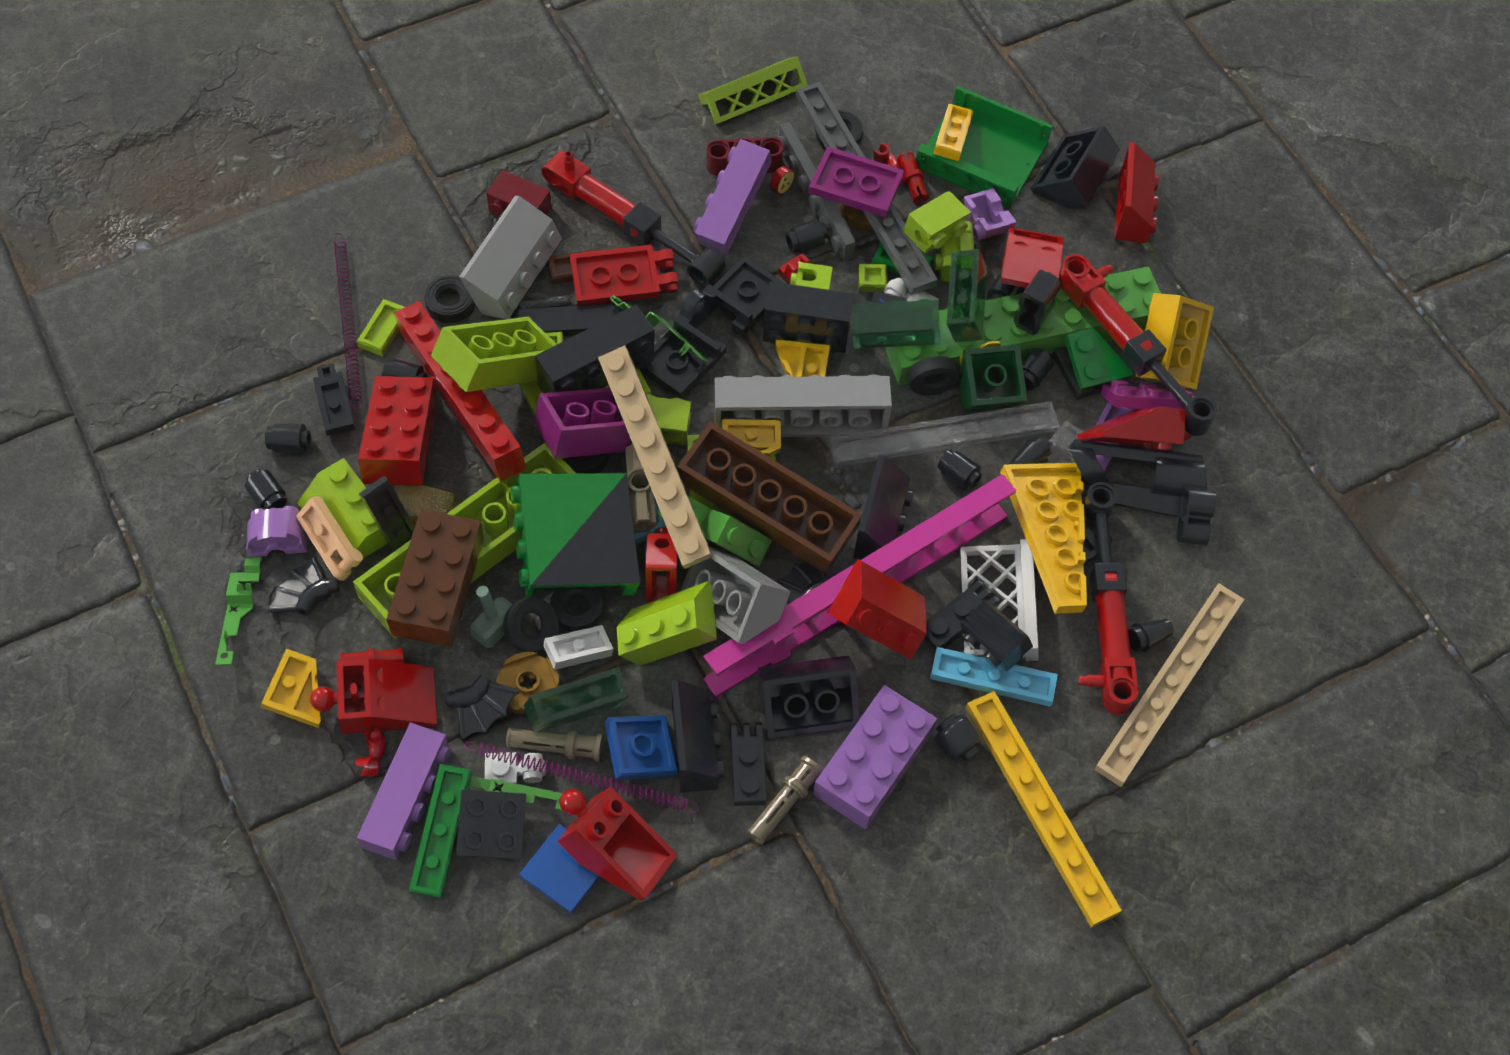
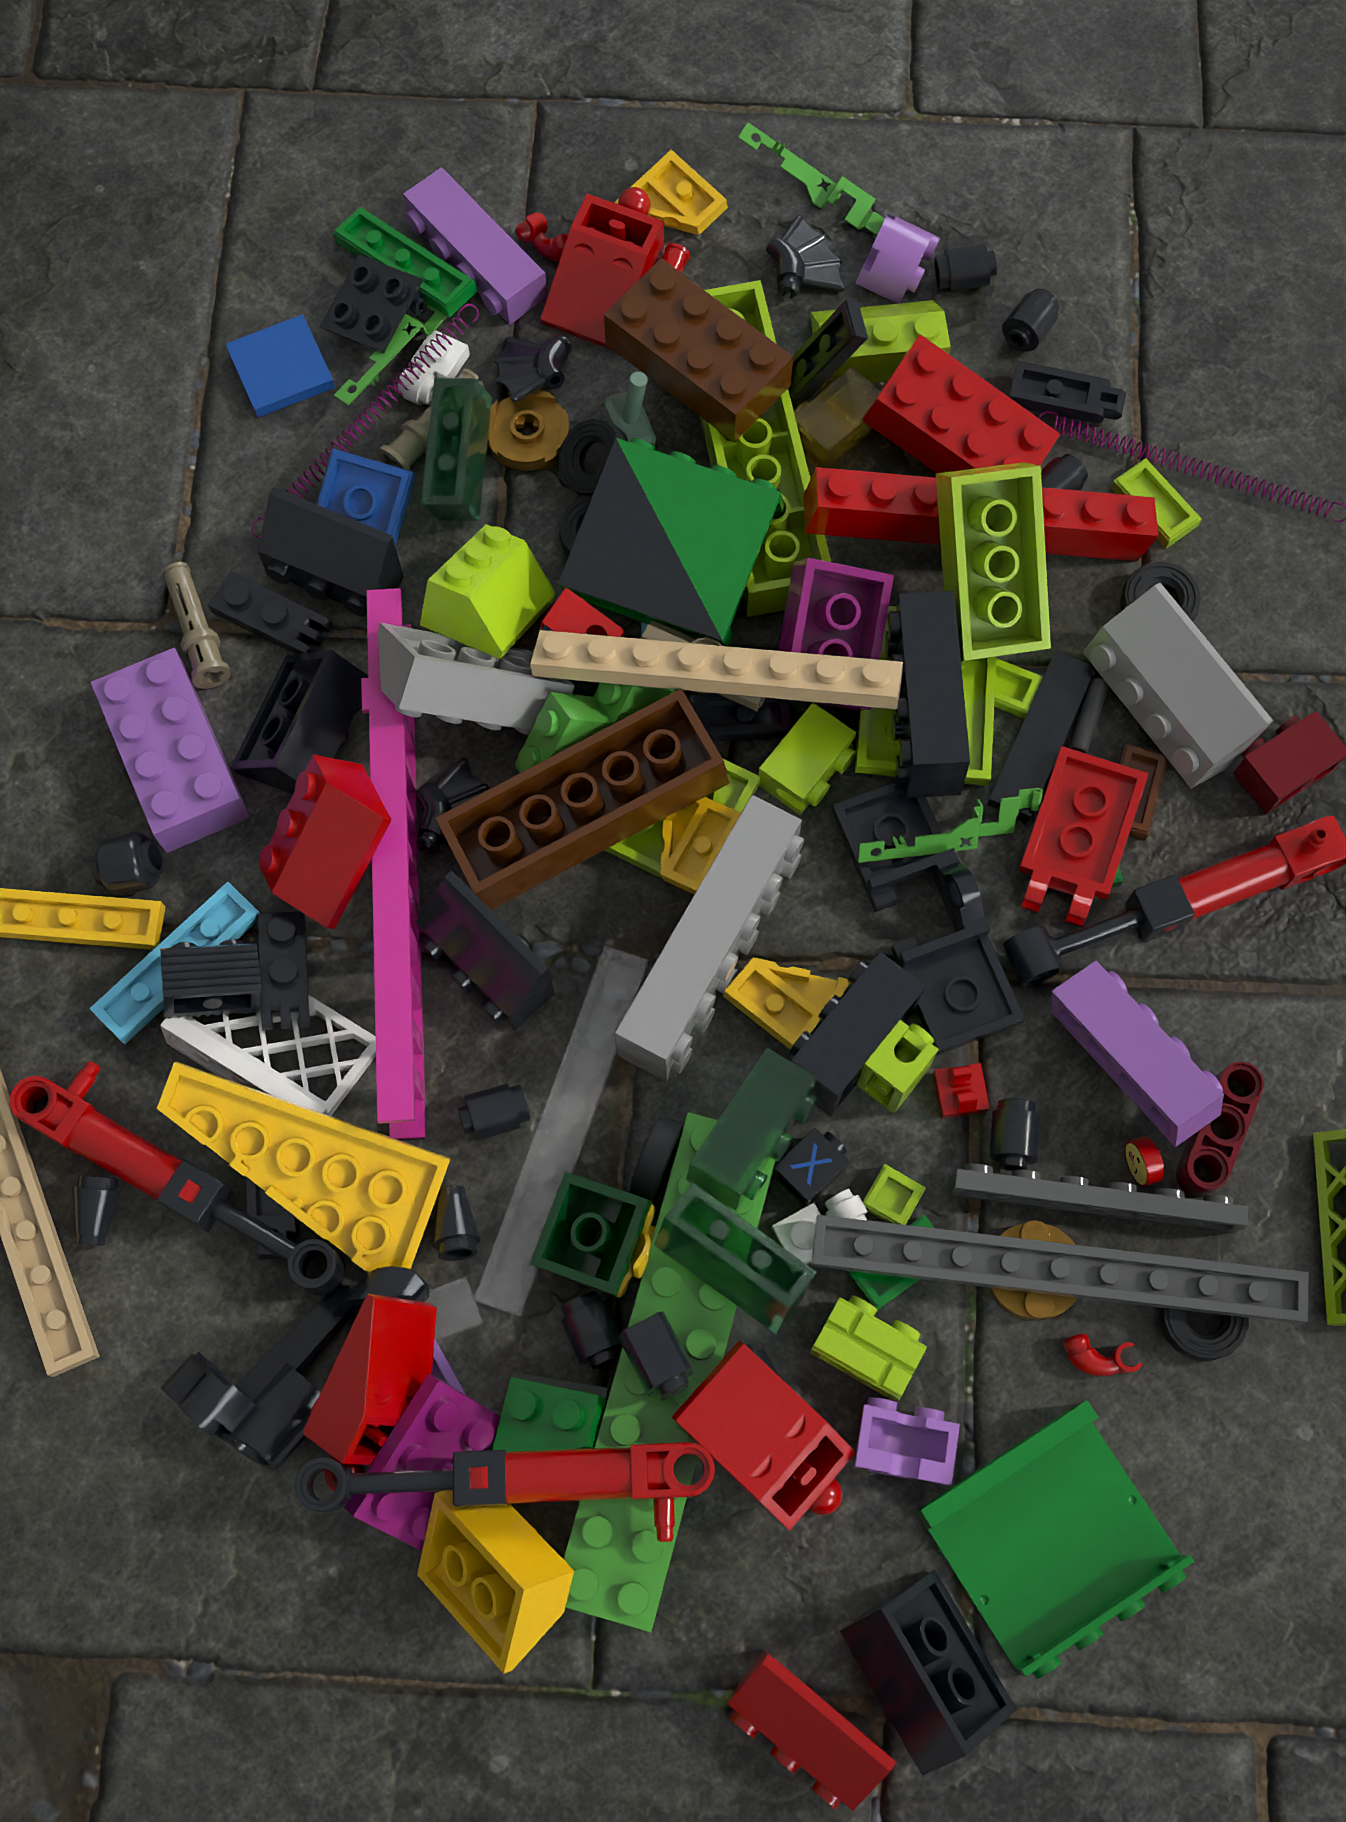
camera: 125 degrees right, 10 degrees up
light nougat plate [296,497,363,581] -> none
white plate [543,625,613,670] -> none
red slope [557,787,678,901] -> none
magenta plate [809,146,905,218] -> none
red pin [898,151,929,205] -> none
lime brick [903,191,971,253] -> none
yellow tile [933,104,974,161] -> none

